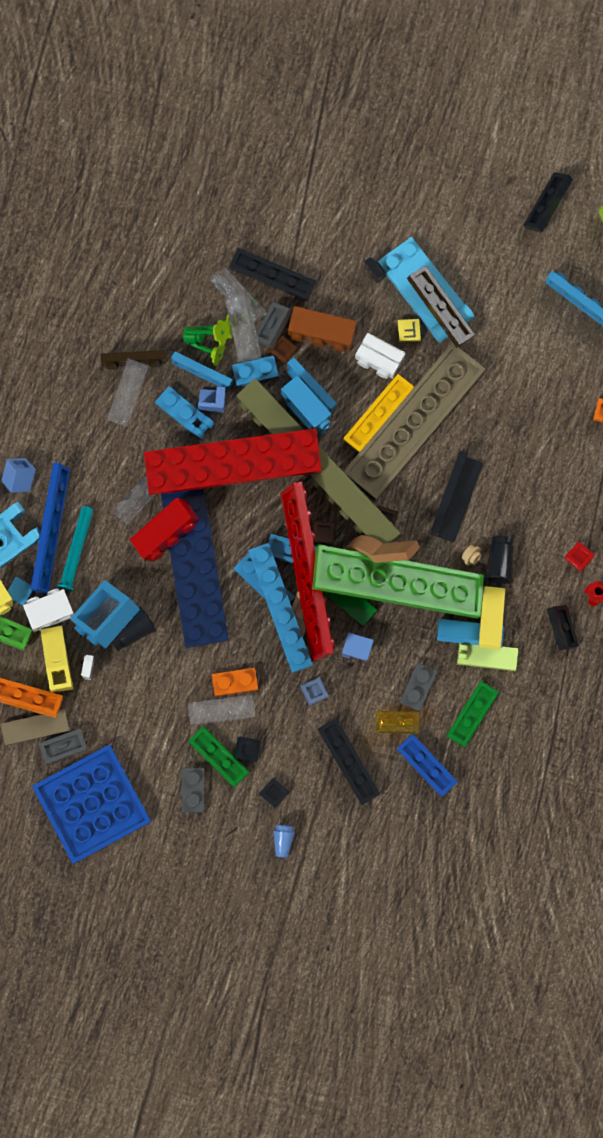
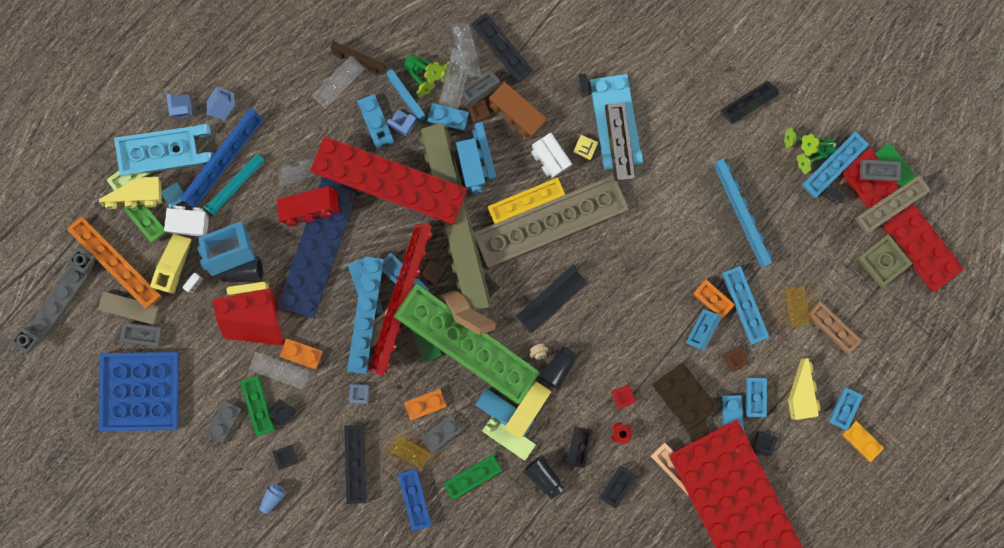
camera: 25 degrees right, 5 degrees up
medium blue panel [342,633,373,661] -> none
none -> red wedge [212,288,284,346]
none -> light yellow tile [227,282,269,296]
none -> orange plate [404,389,447,421]
none -> black plant [522,455,565,499]

